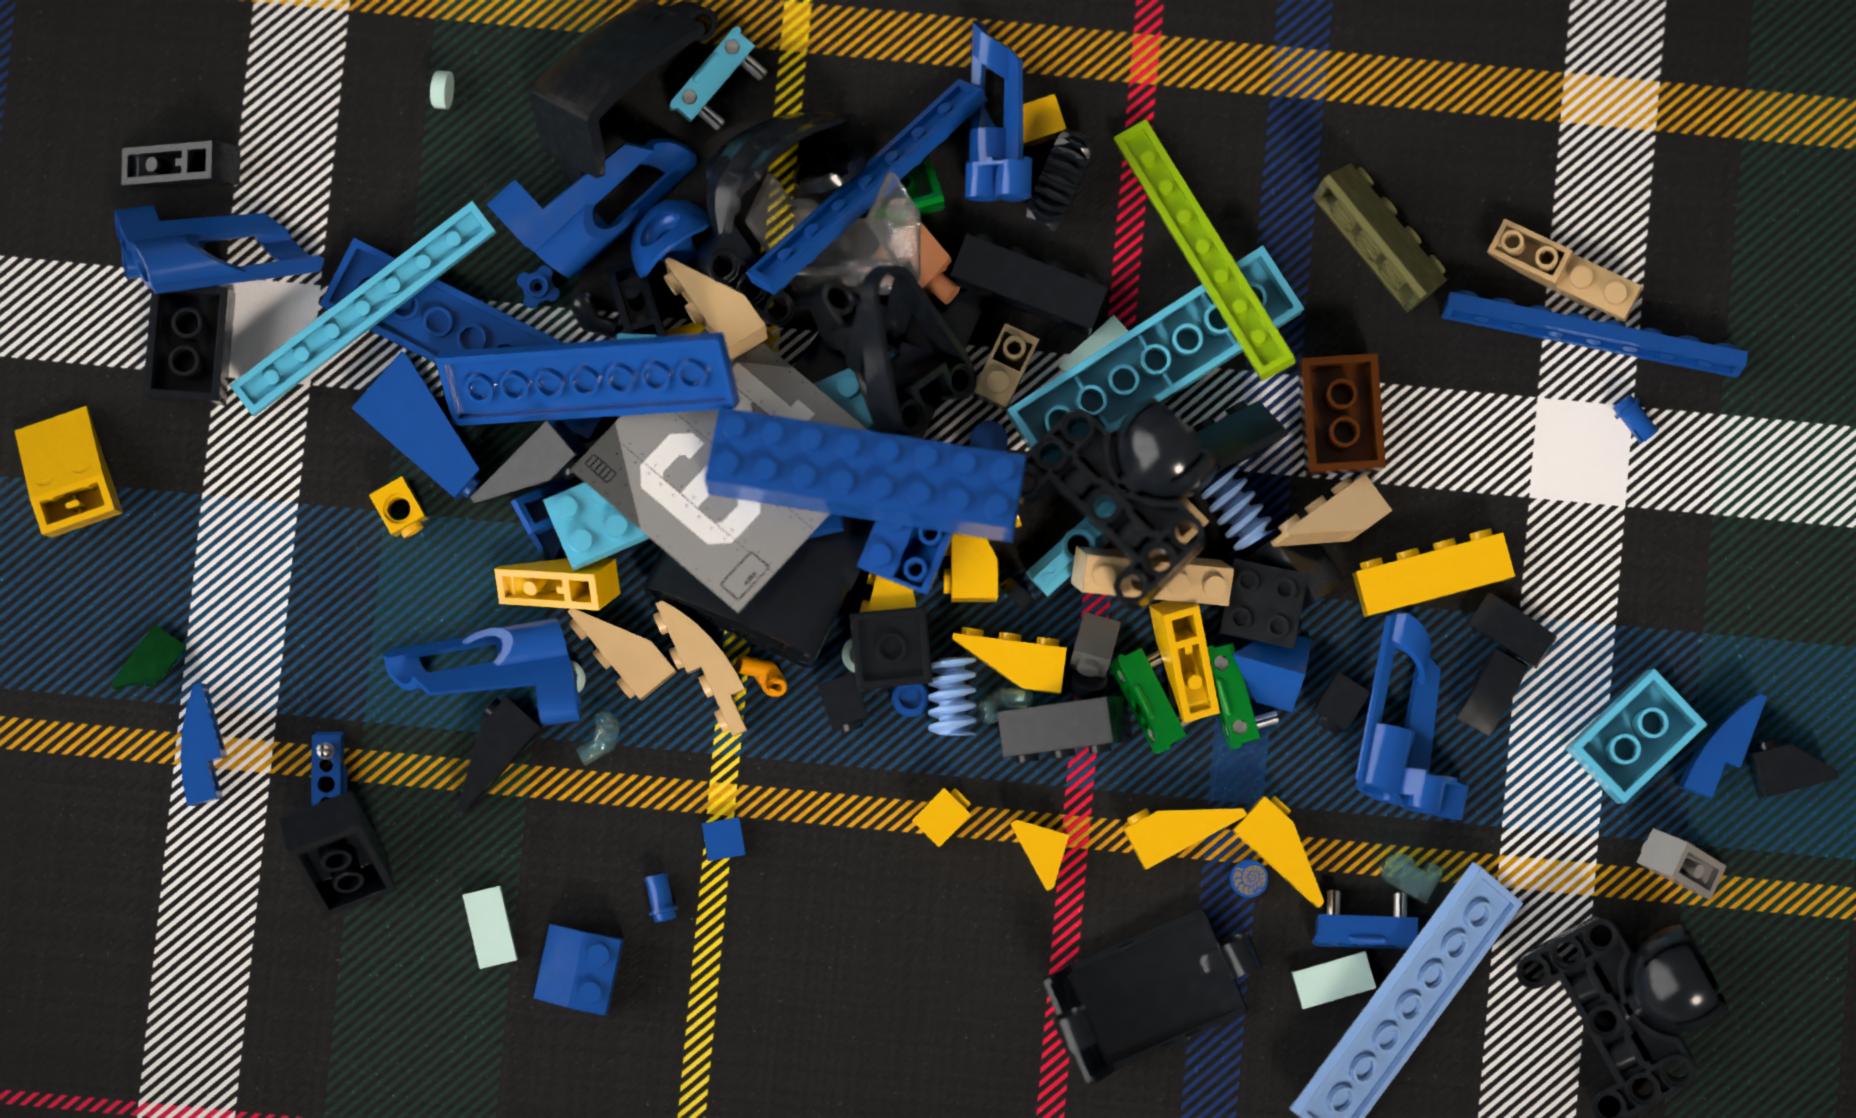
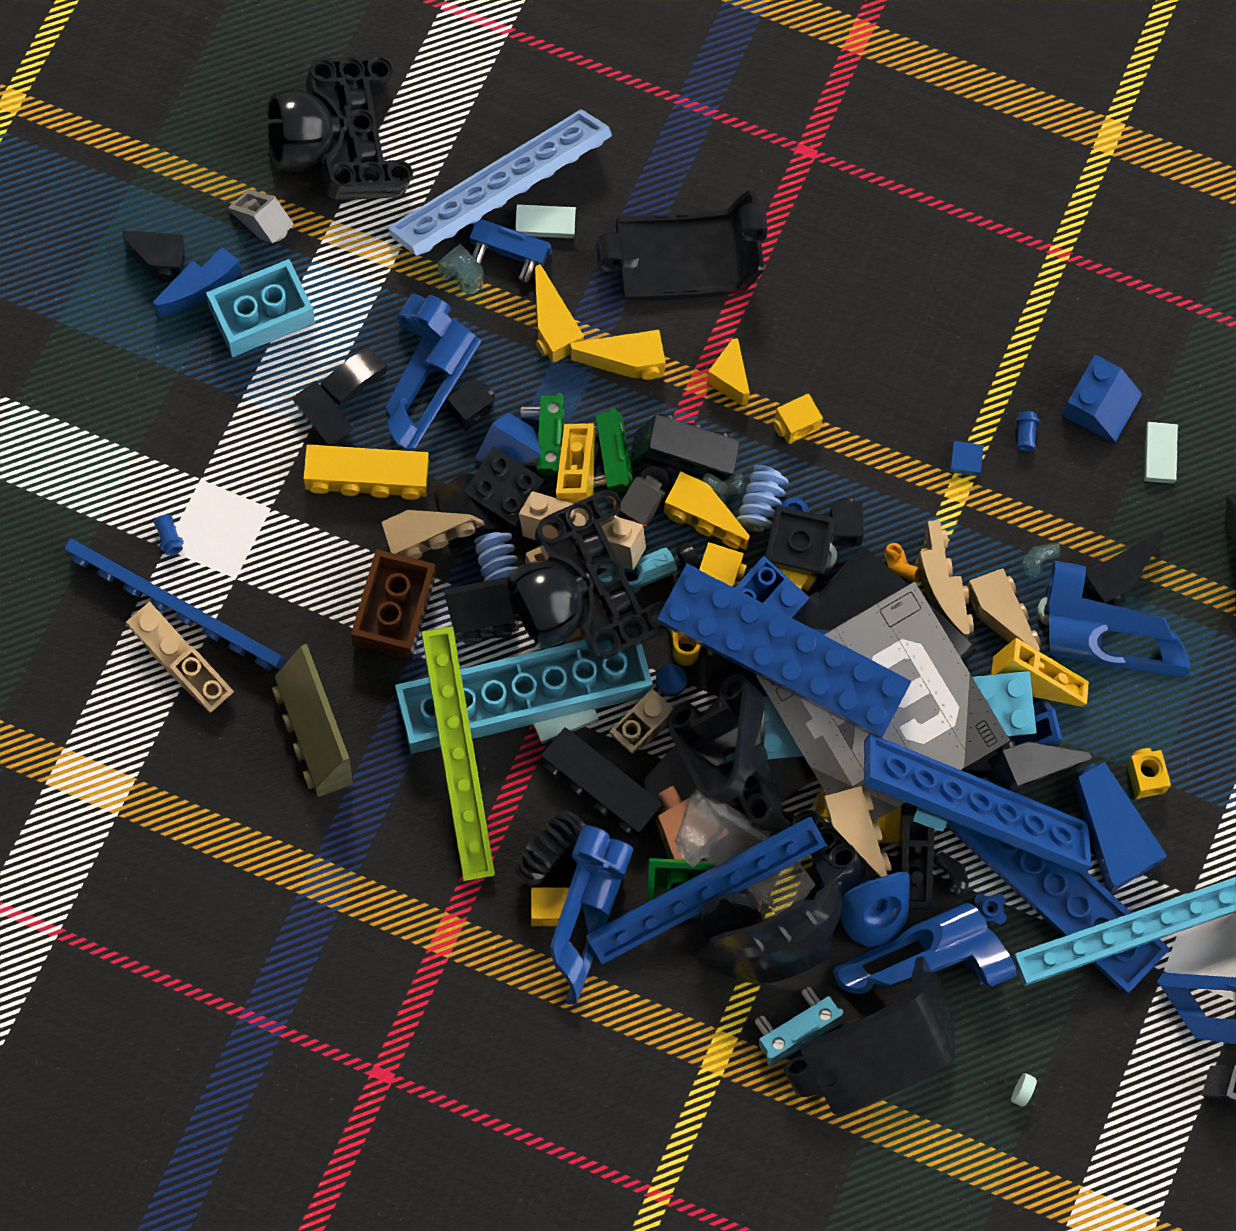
camera: 165 degrees left, 15 degrees down
tile [1229,860,1268,898] -> none

